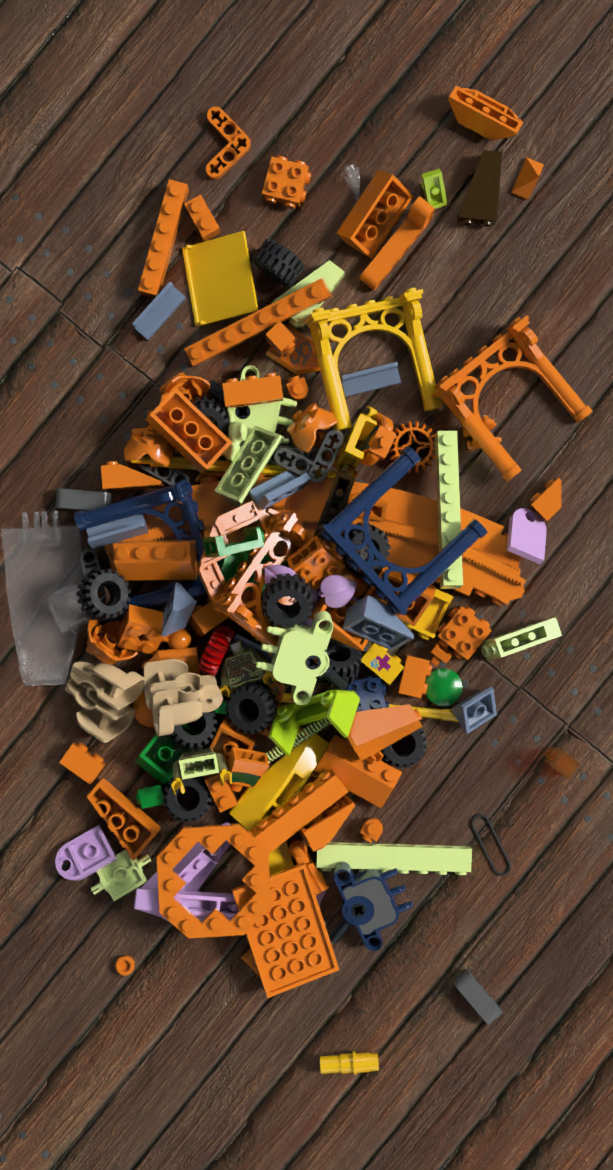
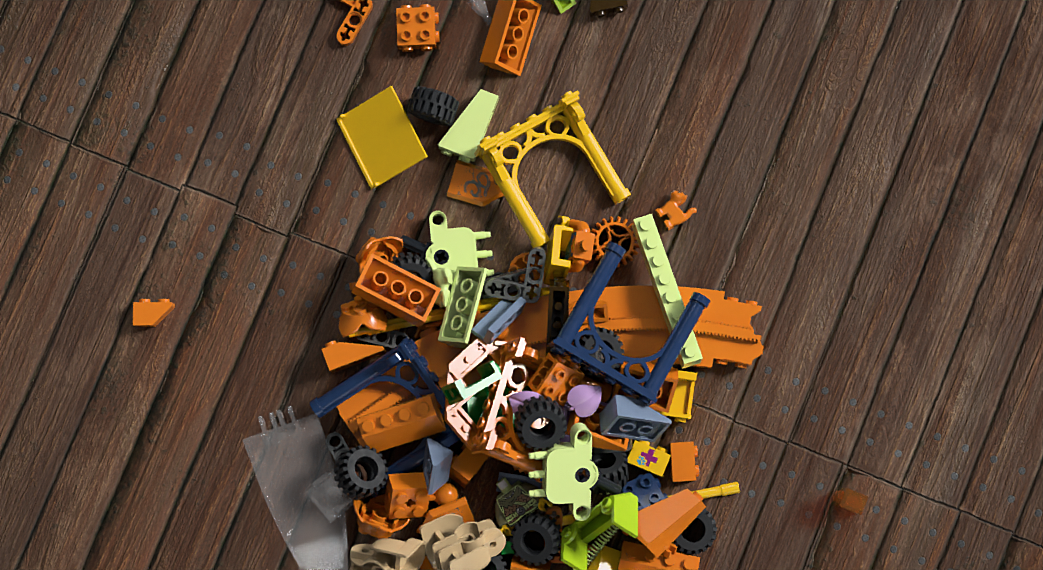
camera: 15 degrees left, 5 degrees down
dark grey beam [55,488,112,511] -> none
sand blue panel [86,513,148,549] -> none
sand blue panel [132,282,186,340] -> none
orange brick [138,179,189,298] -> none
orange brick [184,195,221,242] -> none
orange brick [184,278,333,366] -> none
red gear [199,624,234,676] -> none
orange brick [222,373,284,409] -> none
orange brick [265,321,296,357] -> none
orange plate [286,375,308,401] -> none
orange brick [287,403,338,453] -> none
sand blue panel [341,362,401,398] -> none
orange beam [359,196,435,291] -> none
green dish [425,668,463,706] -> none
orange tile [431,641,453,666] -> none
orange arch [432,316,593,482] -> none
orange brick [436,606,492,661] -> none
sand blue slope [451,687,497,734] -> none
yellowish green slope [481,617,562,660] -> none
lavender tile [506,508,546,564] -> none
orange slope [529,478,562,522] -> none

